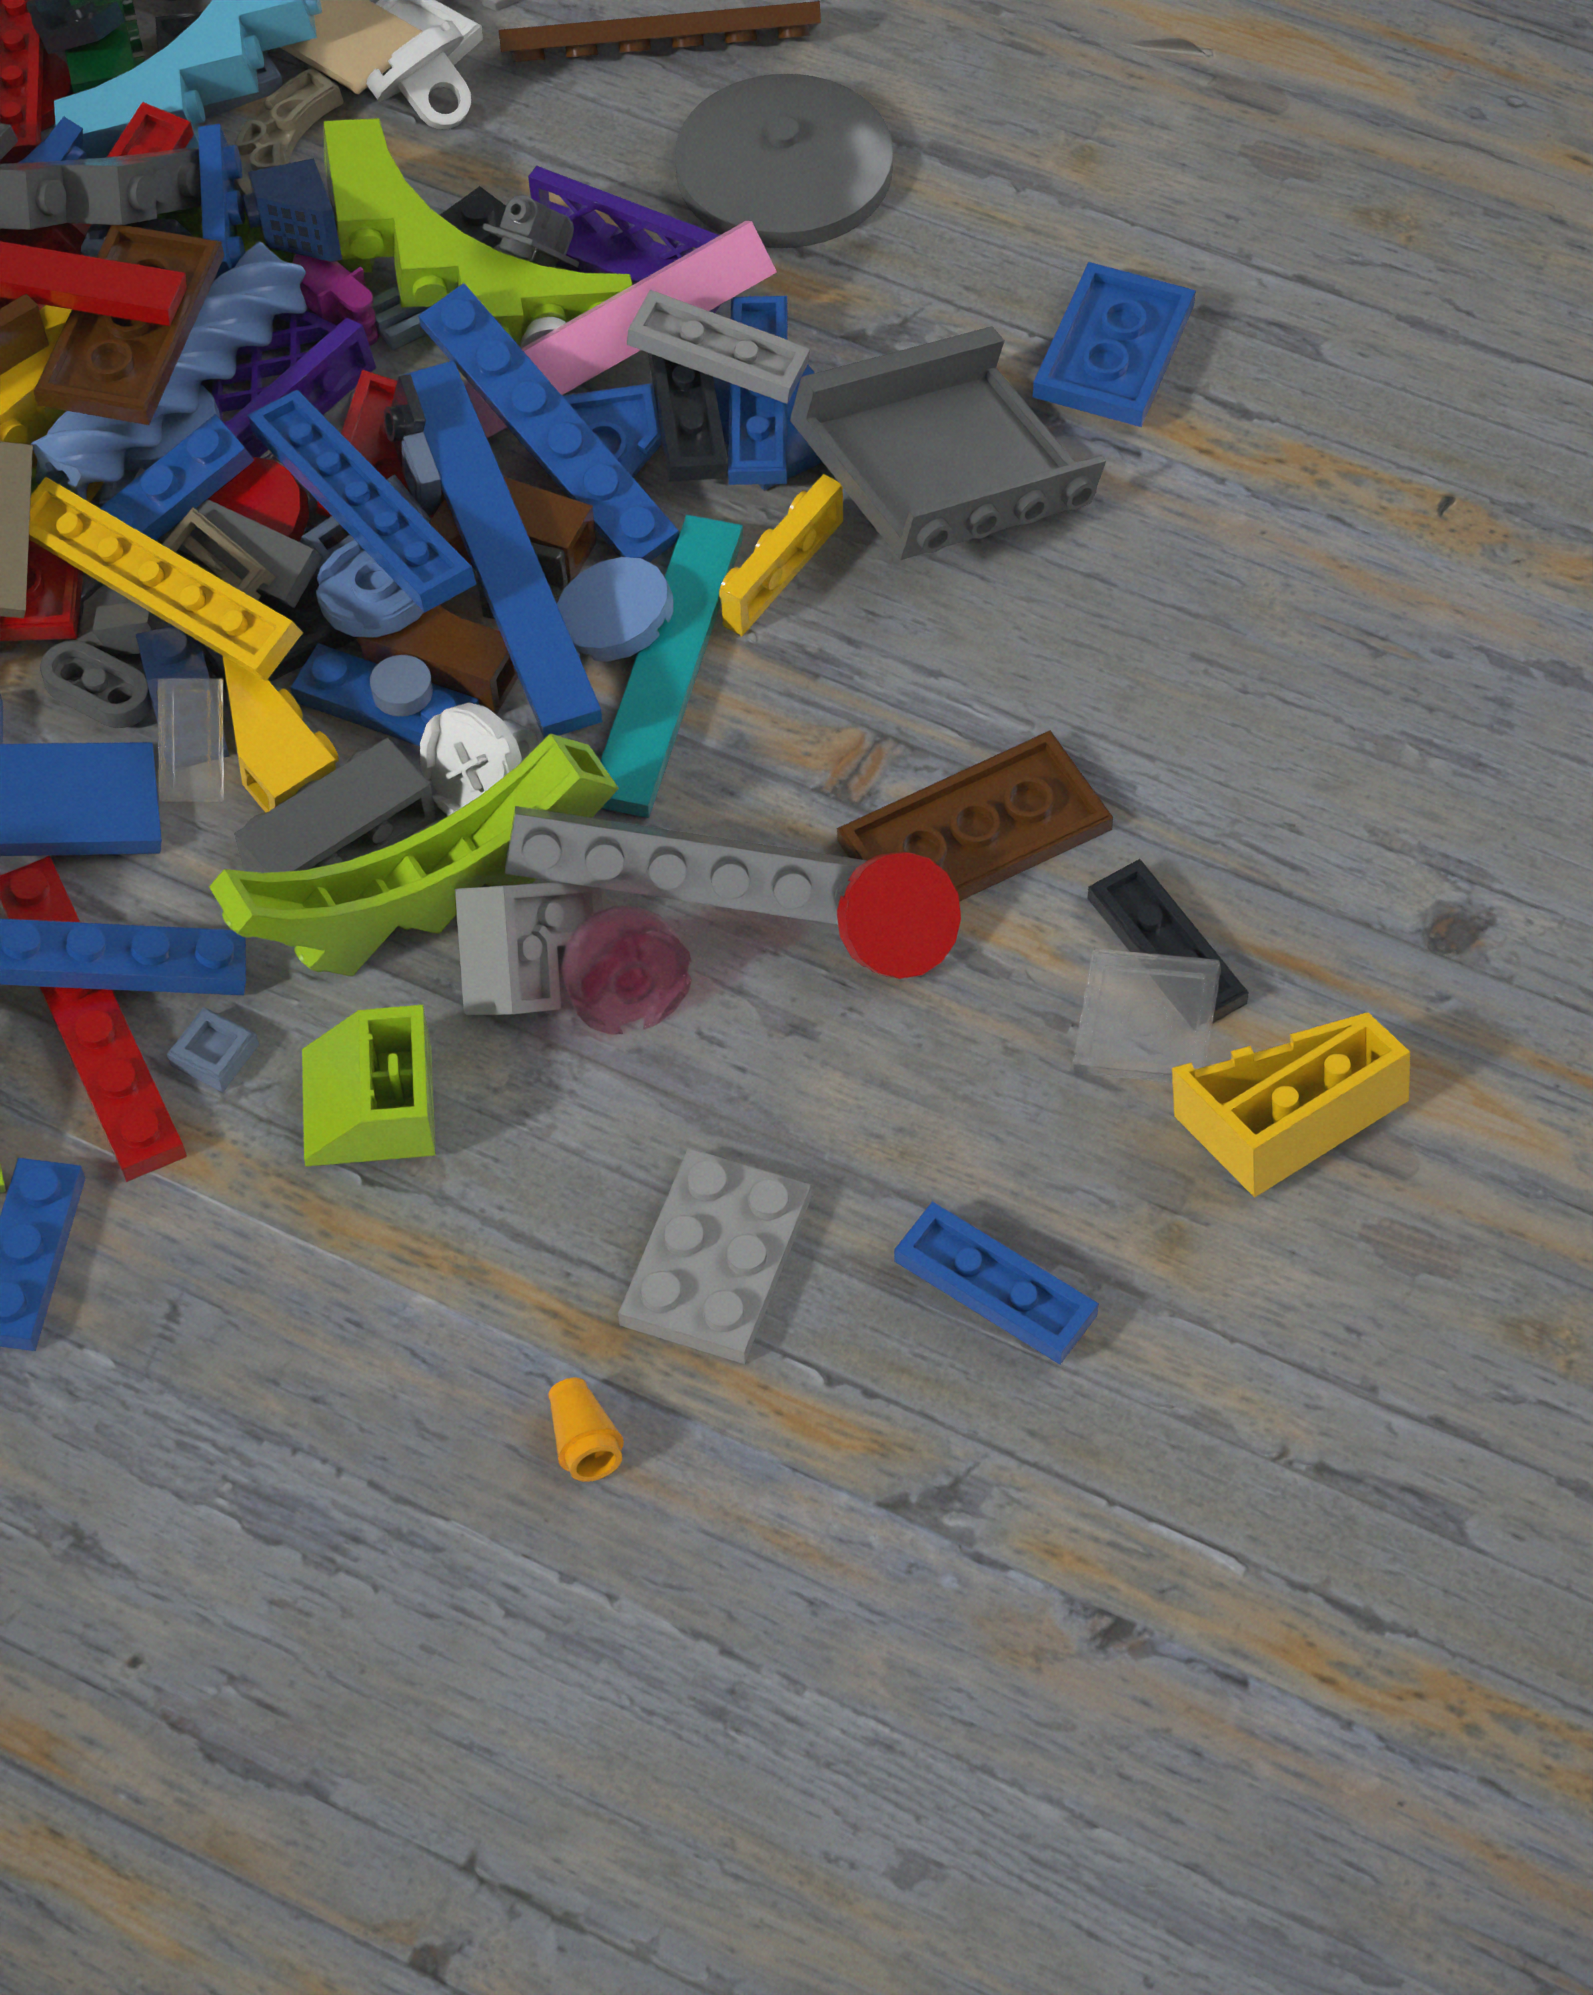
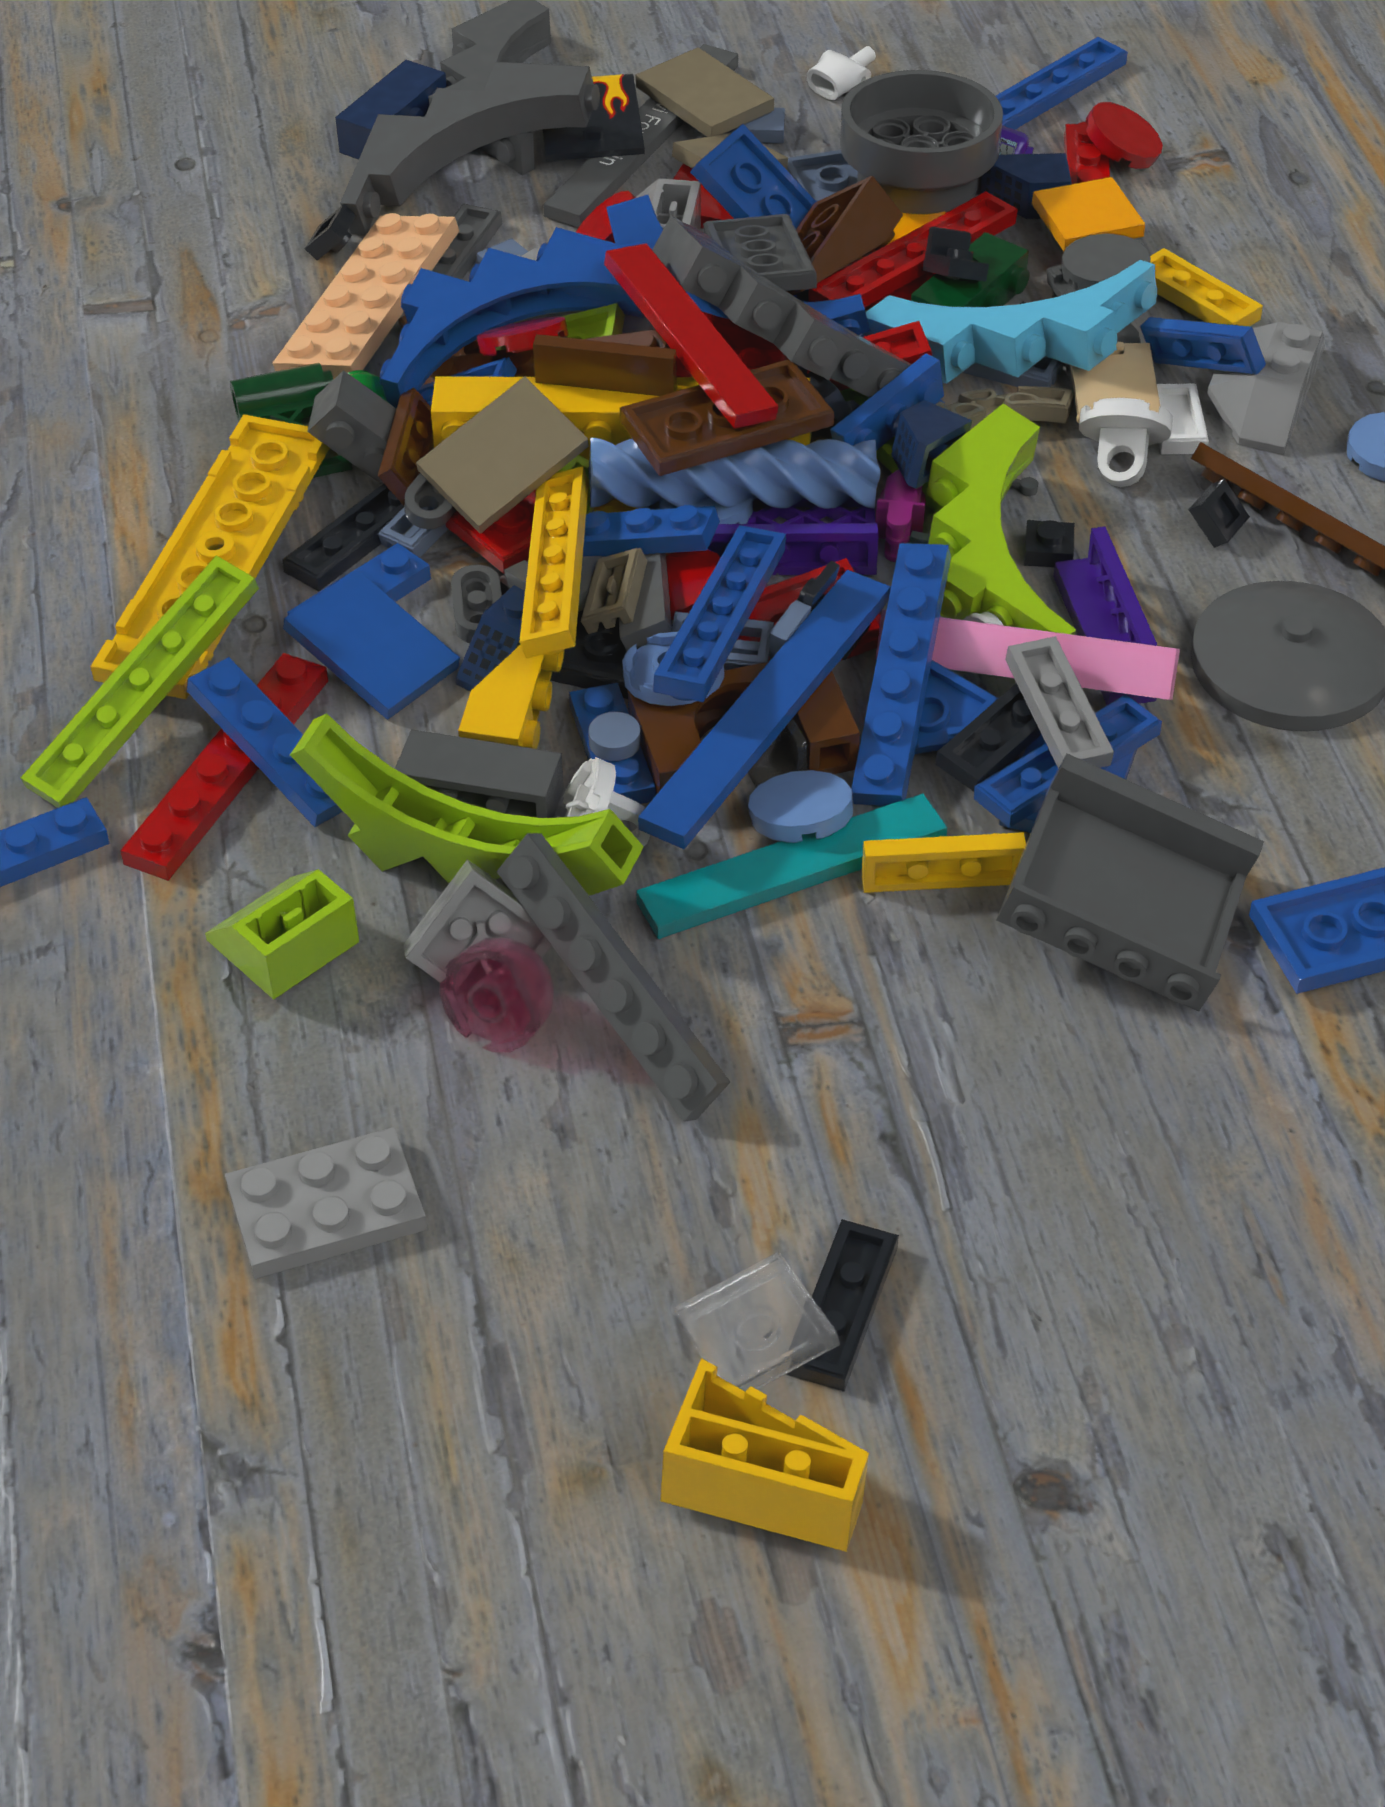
camera: 50 degrees right, 10 degrees down
clear tile [158,679,224,802] -> none
sand blue tile [167,1007,259,1092] -> none
dark grey hinge [483,195,580,268] -> none
light orange cone [548,1377,624,1482] -> none
reddish brown tile [837,730,1113,901] -> none
red tile [837,852,961,979] -> none
blue plate [894,1201,1099,1365] -> none
none -> black plate [1188,479,1250,548]

